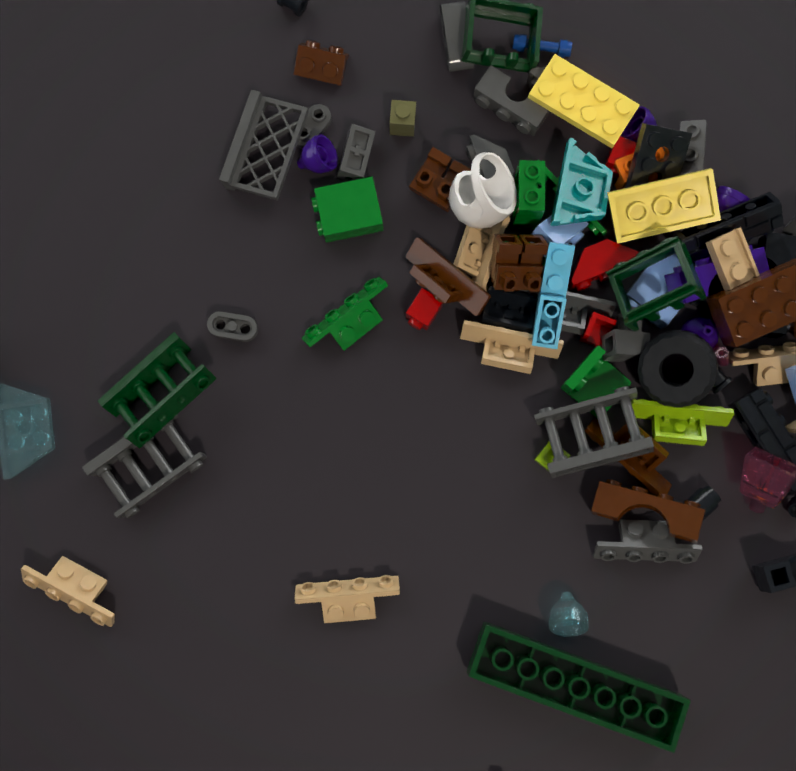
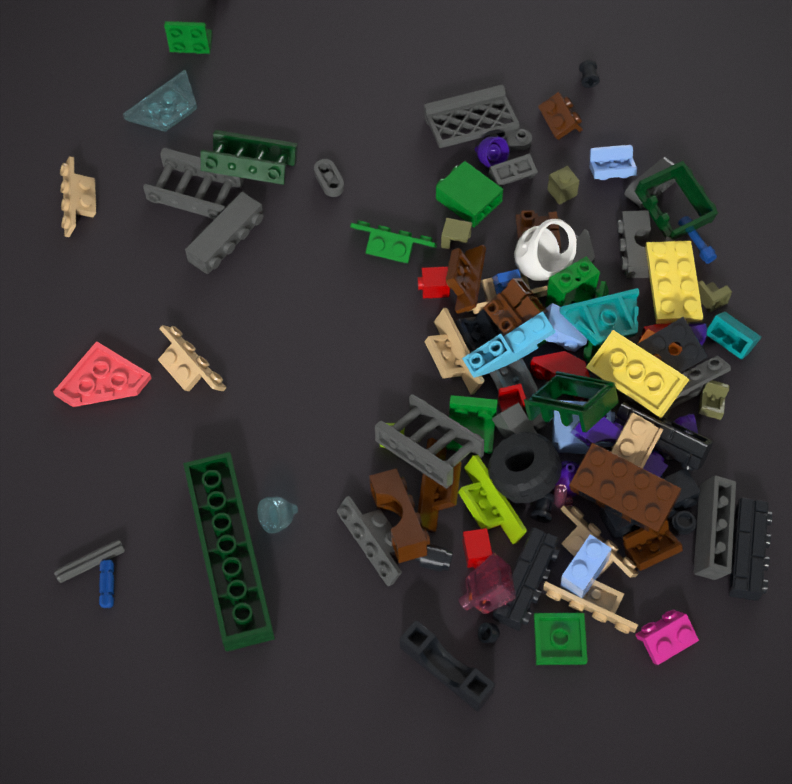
camera: 55 degrees right, 20 degrees down
none -> coral plate [53,341,152,407]
none -> dark grey brick [185,192,264,275]
none -> olive panel [441,218,472,249]
none -> red brick [462,528,493,569]
none -> blue bracket [492,269,521,295]
none -> light blue bracket [589,145,637,180]
none -> olive panel [698,280,732,313]
none -> olive bracket [698,380,730,420]
none -> teal brick [707,311,761,360]

